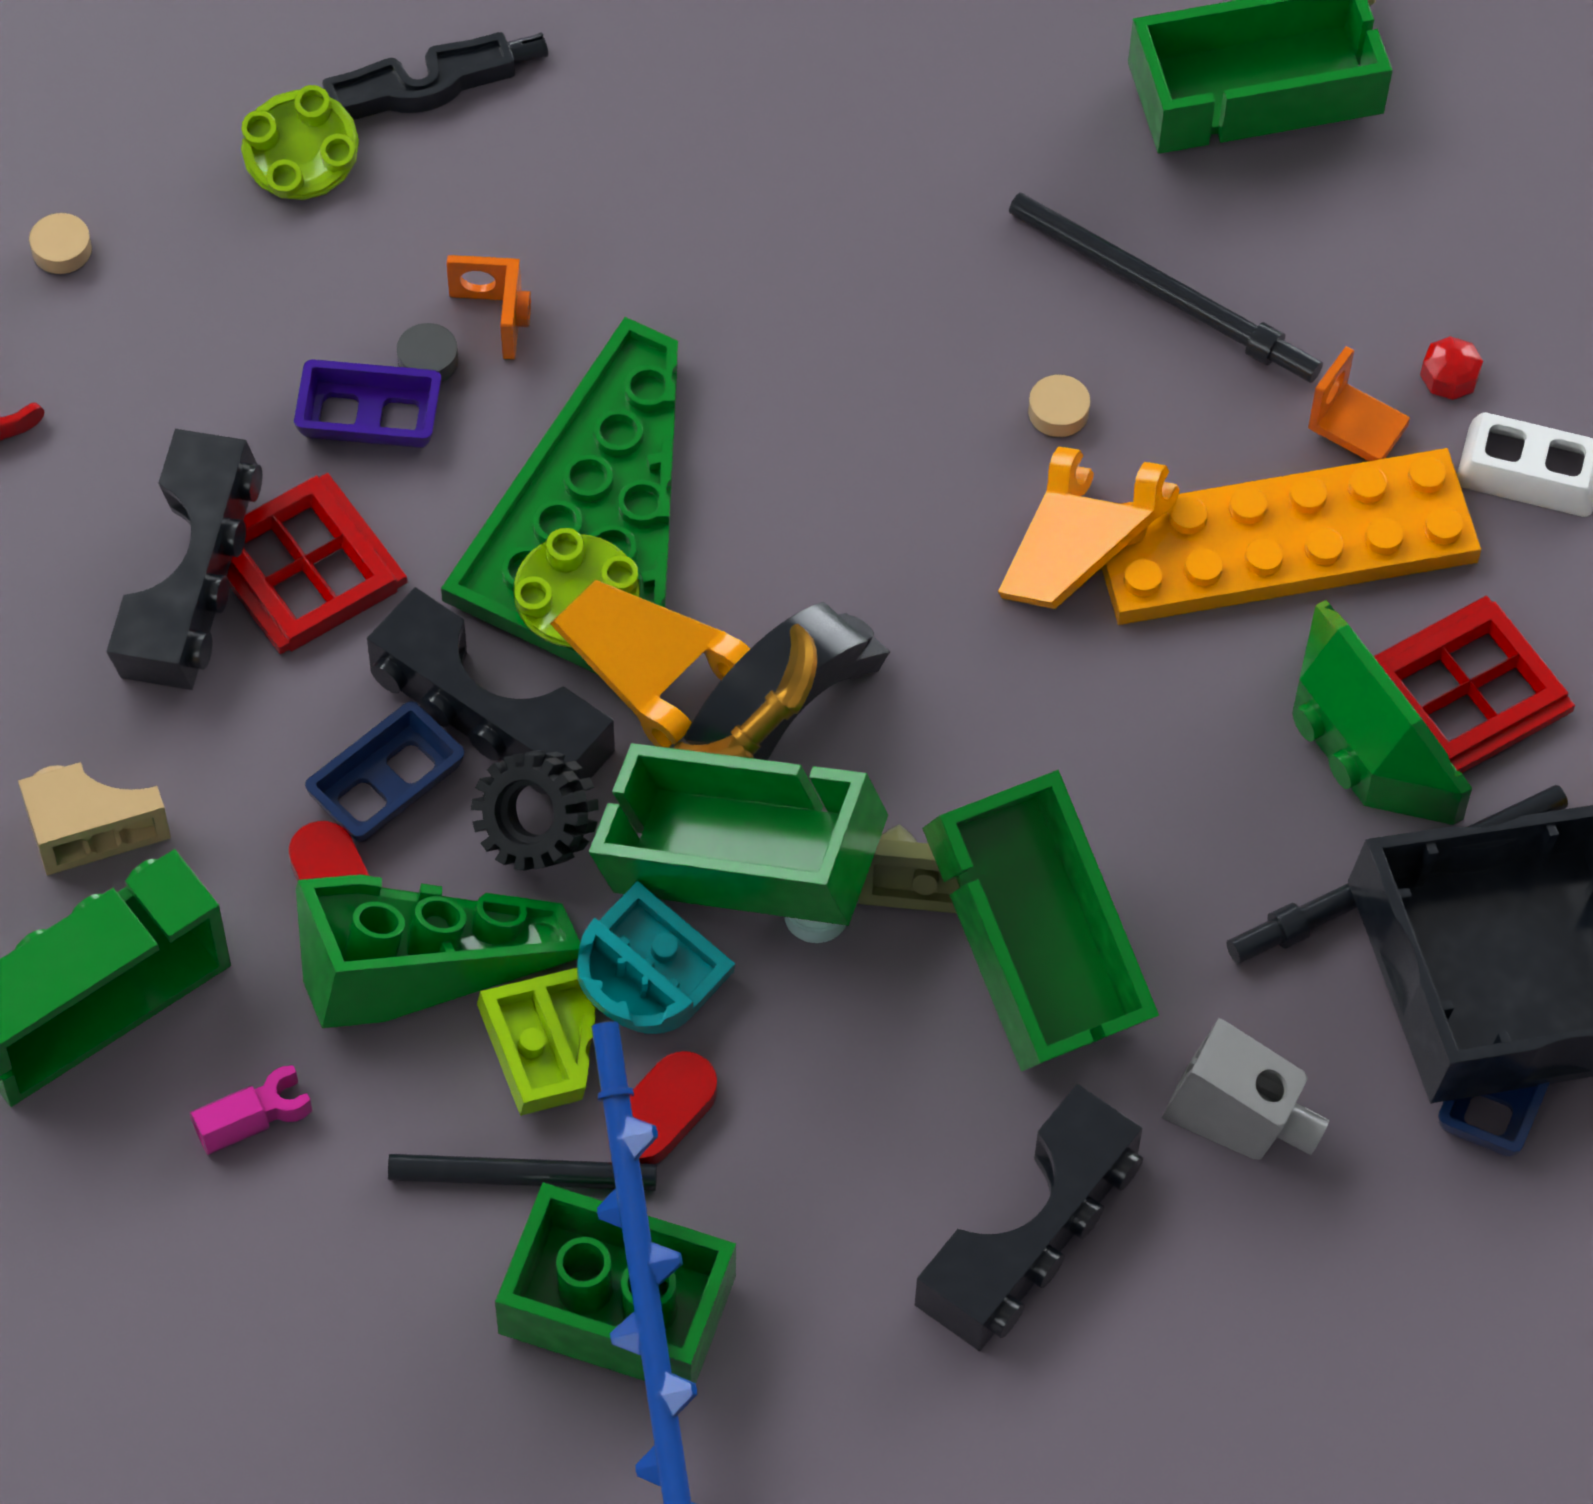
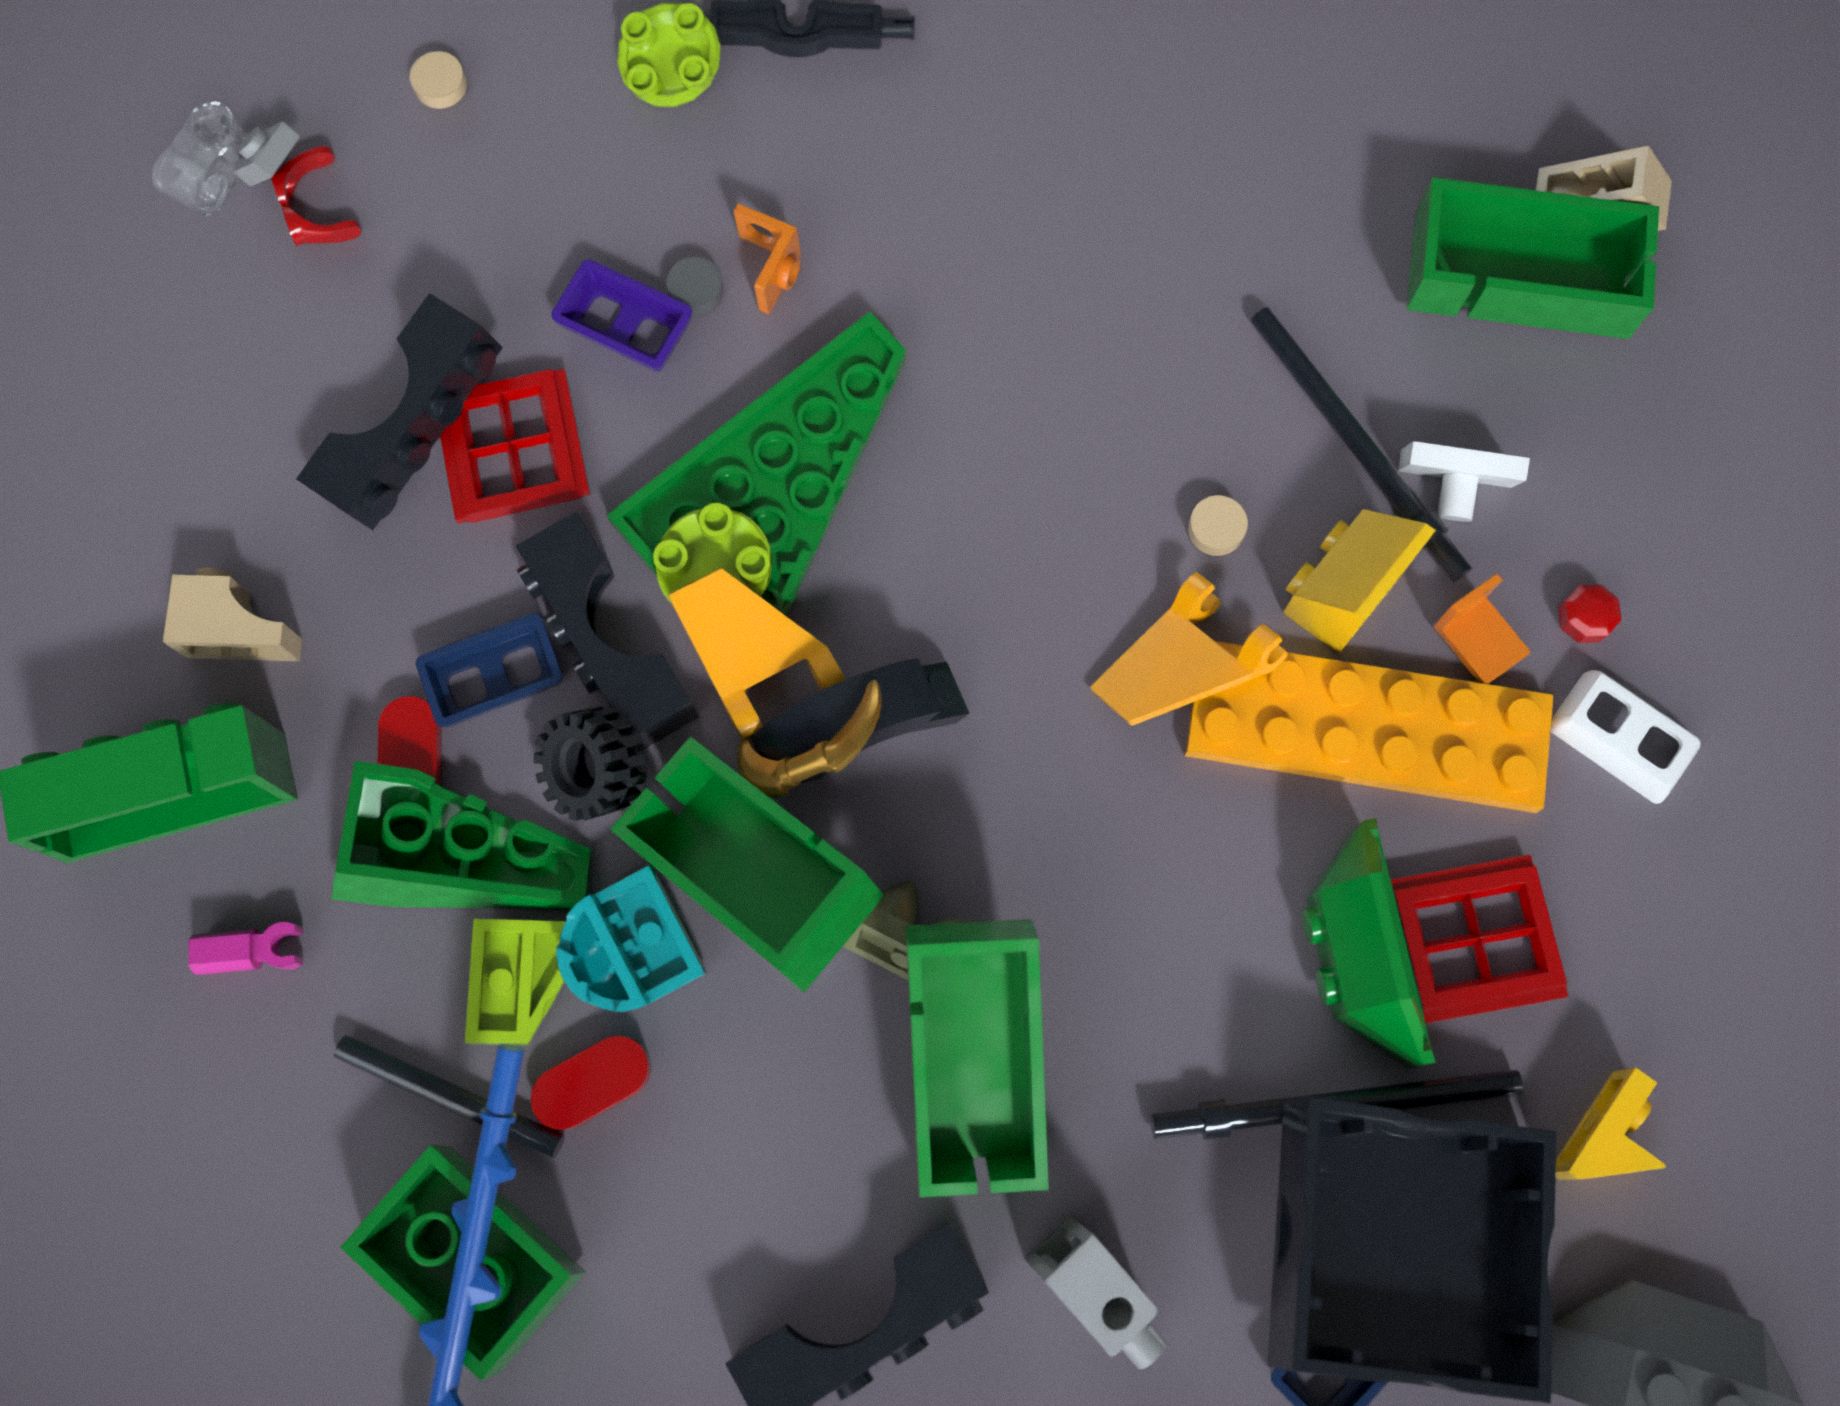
camera: 25 degrees right, 15 degrees up
none -> yellow slope [1283,509,1436,655]
none -> white tile [1398,441,1530,522]

